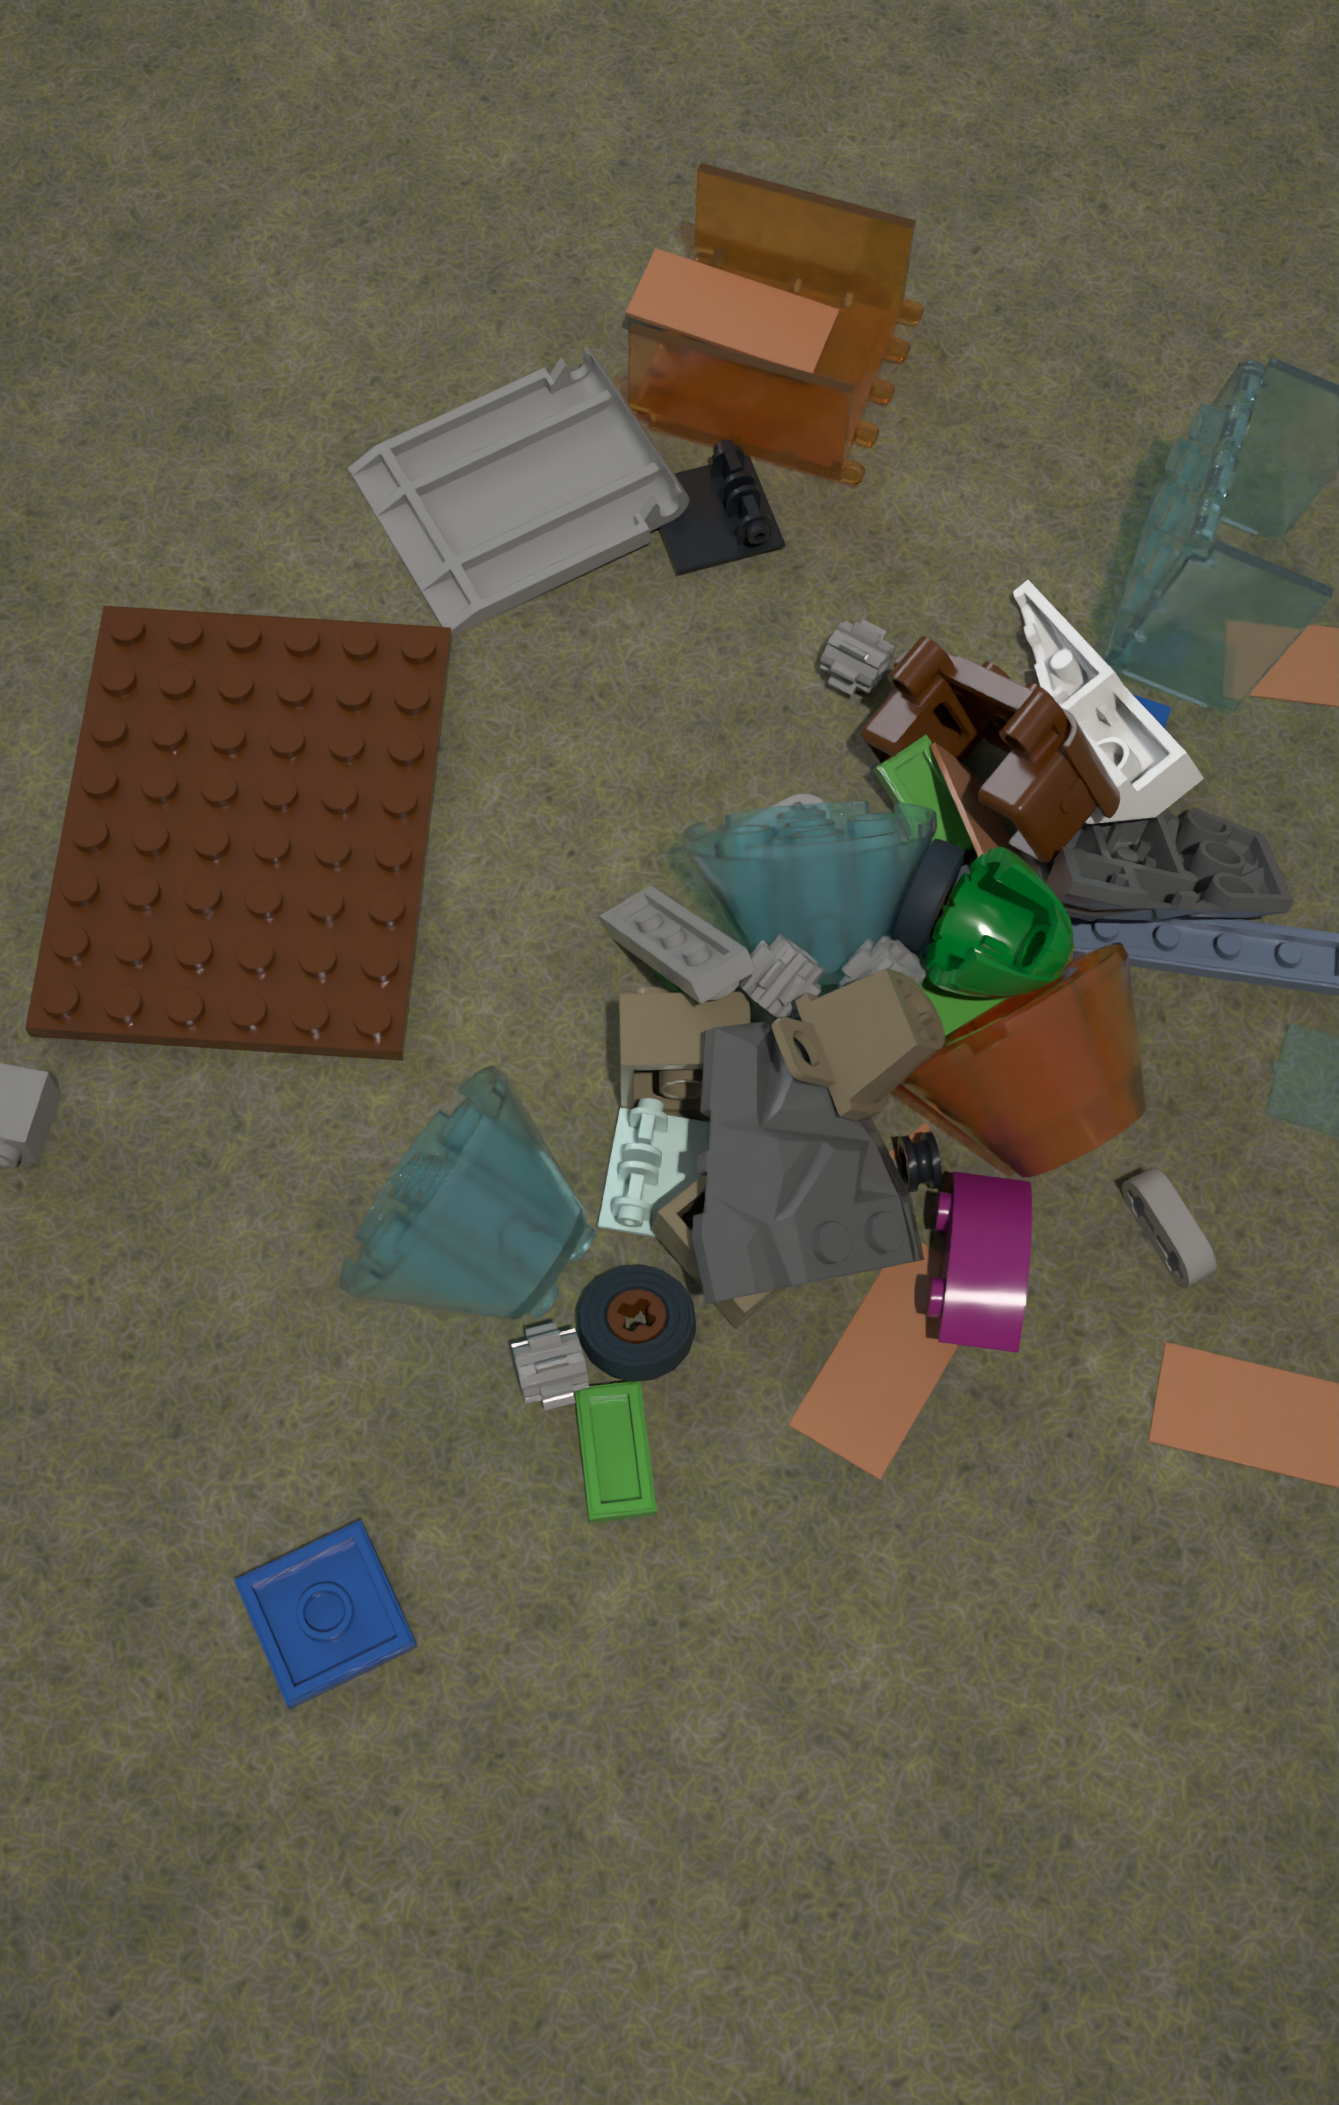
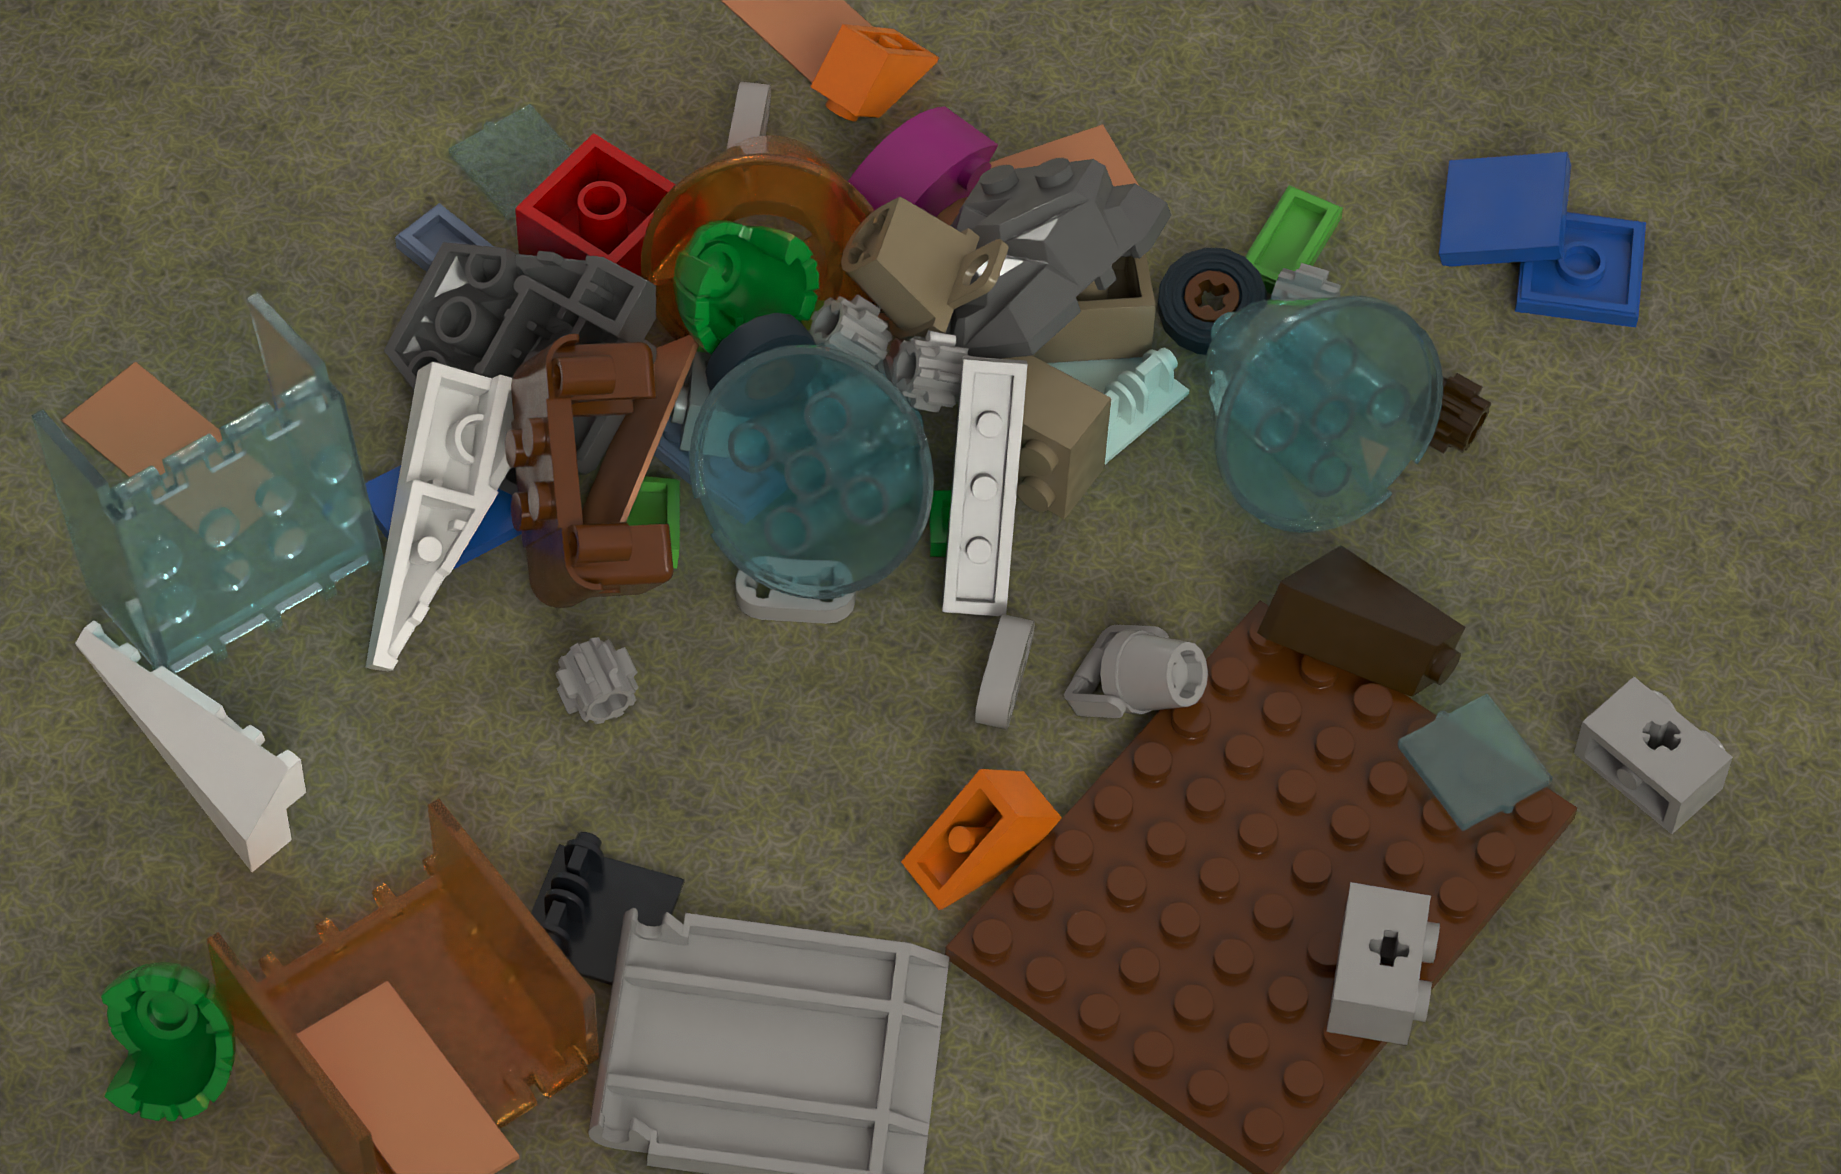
camera: 145 degrees left, 10 degrees down
none -> white wedge [75,620,306,872]
none -> green hair [101,962,236,1121]
none -> red brick [515,133,690,280]
none -> orange slope [810,24,939,122]
none -> orange slope [901,769,1062,910]
none -> light grey beam [975,614,1035,729]
none -> light grey piece [1064,625,1208,718]
none -> dark brown slope [1257,545,1466,697]
none -> light grey brick [1327,882,1440,1045]
none -> clear light blue piece [1397,694,1553,831]
none -> dark brown gear [1409,373,1491,454]
none -> blue tile [1439,152,1571,267]

